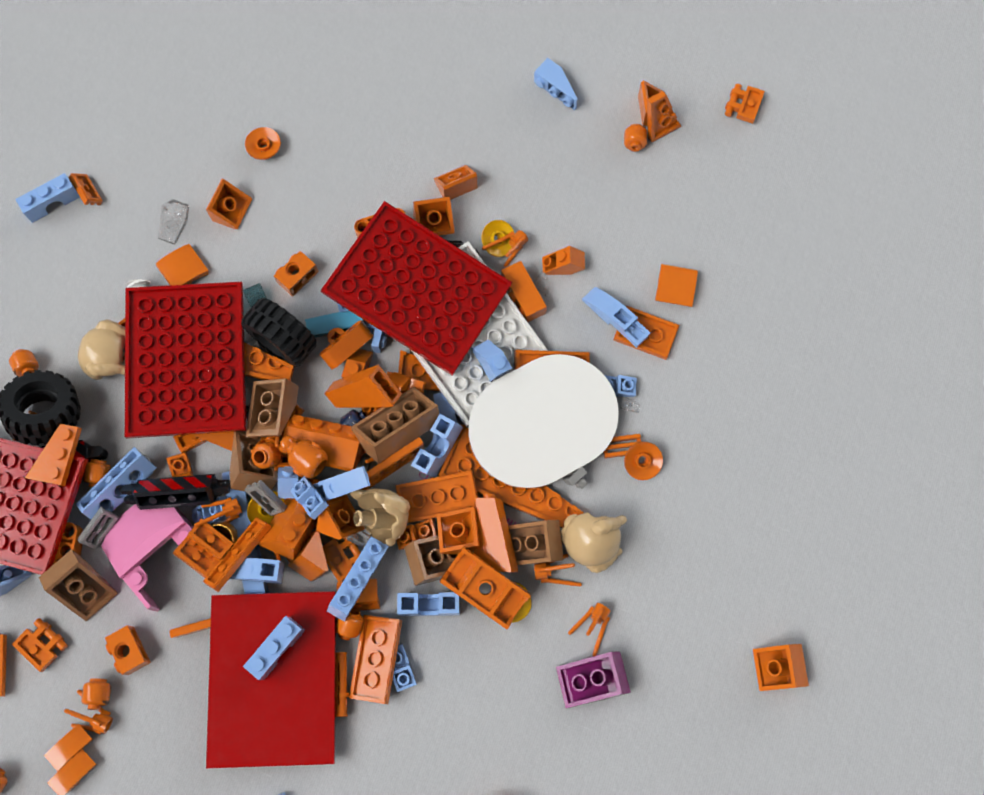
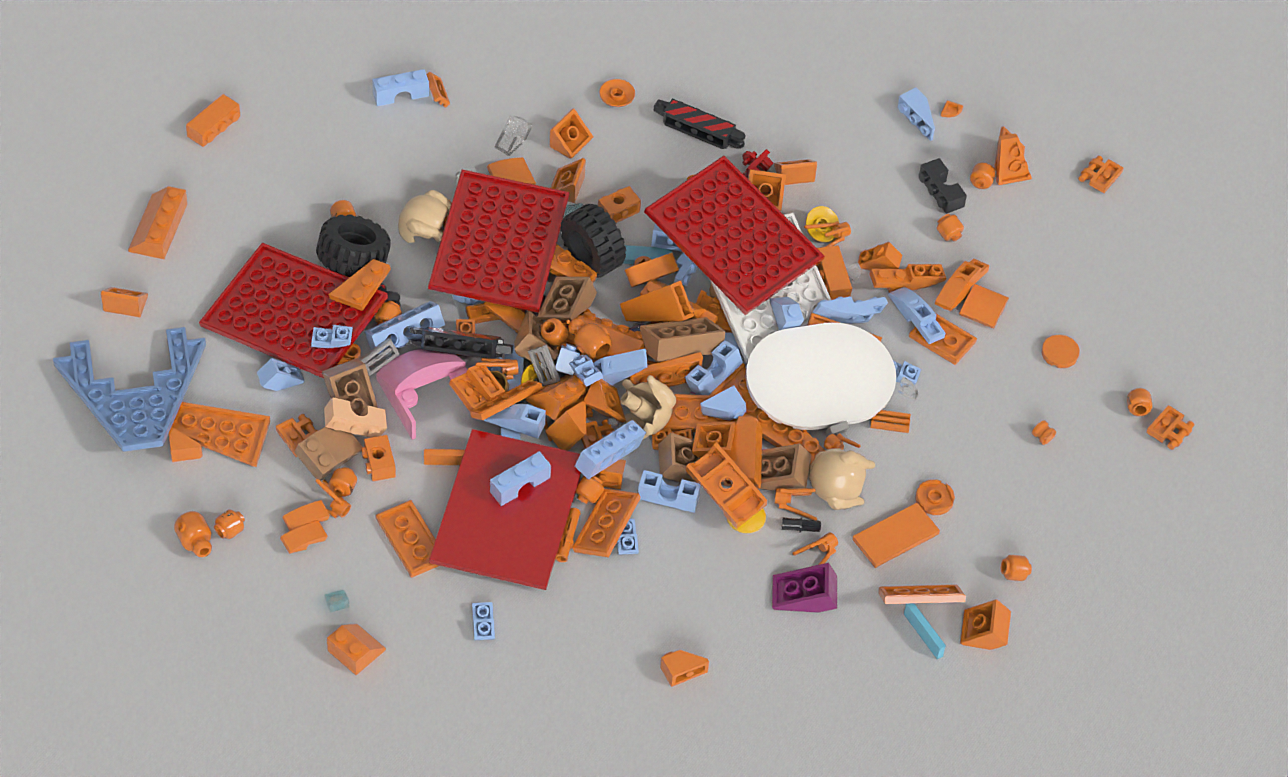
camera: 10 degrees right, 20 degrees down
orange dish [624,442,663,480] -> none
none -> medium nougat slope [294,427,363,481]
none -> light blue slope [311,325,353,348]
none -> light nougat arch [324,397,387,438]
none -> orange tile [376,500,440,578]
none -> orange slope [551,158,586,203]
none -> black hinge [653,98,746,149]
none -> light blue slope [700,386,746,421]
none -> red hips [742,149,774,178]
none -> black axle [782,517,821,533]
none -> light blue slope [813,297,888,324]
none -> orange plant [824,433,861,450]
none -> orange tile [852,503,940,568]
none -> orange slope [869,264,947,293]
none -> orange tile [879,584,965,604]
none -> medium azure tile [904,603,946,659]
none -> orange tile [915,479,955,515]
none -> black arch [918,158,967,214]
none -> orange slope [935,258,989,311]
none -> orange head [937,214,964,242]
none -> orange tile [941,100,963,118]
none -> orange head [1000,555,1032,581]
none -> orange wheel [1032,420,1056,445]
none -> orange tile [1041,335,1080,368]
none -> orange head [1127,388,1152,416]
none -> orange plate [1146,405,1195,450]

